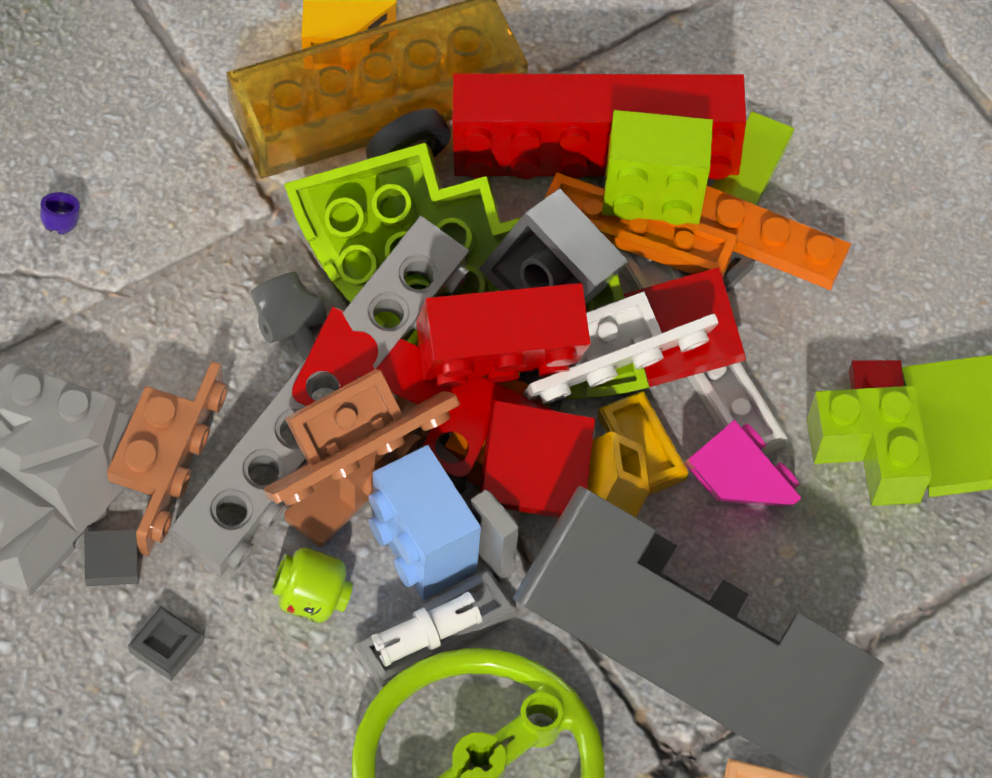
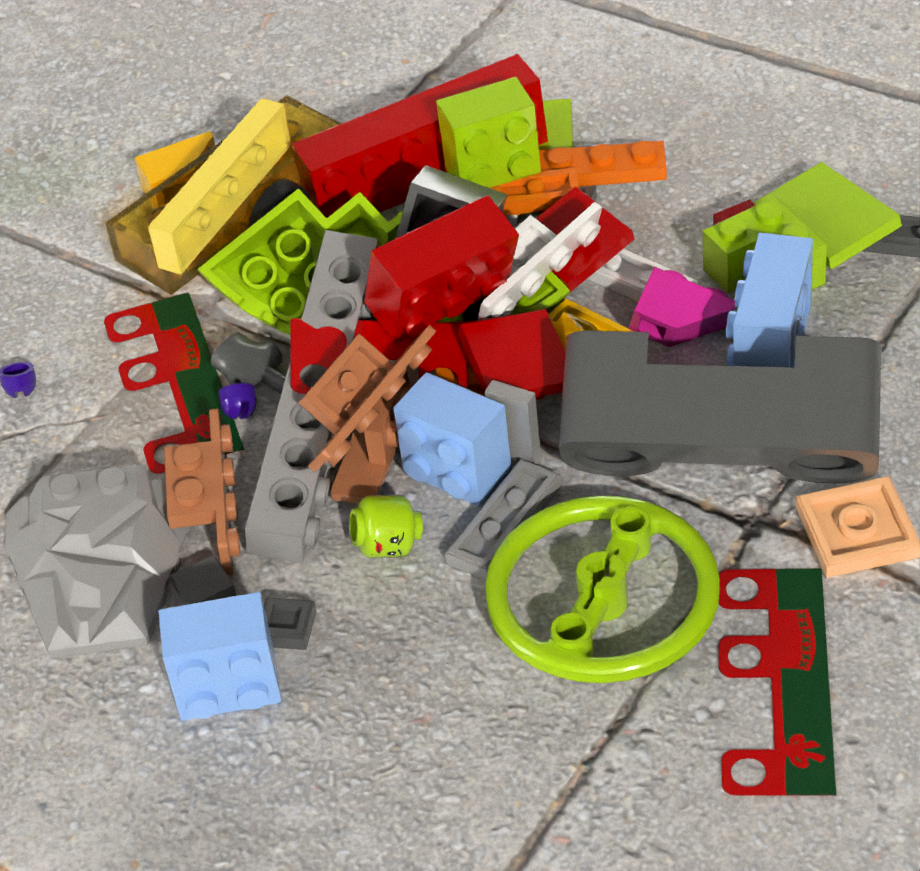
camera: 15 degrees left, 15 degrees down
white pin [372,591,482,667] -> none
none -> piece [104,292,244,474]
none -> light yellow piece [148,98,291,275]
none -> light blue brick [158,592,282,721]
none -> dark purple hinge [219,383,256,419]
none -> light blue brick [726,233,813,367]

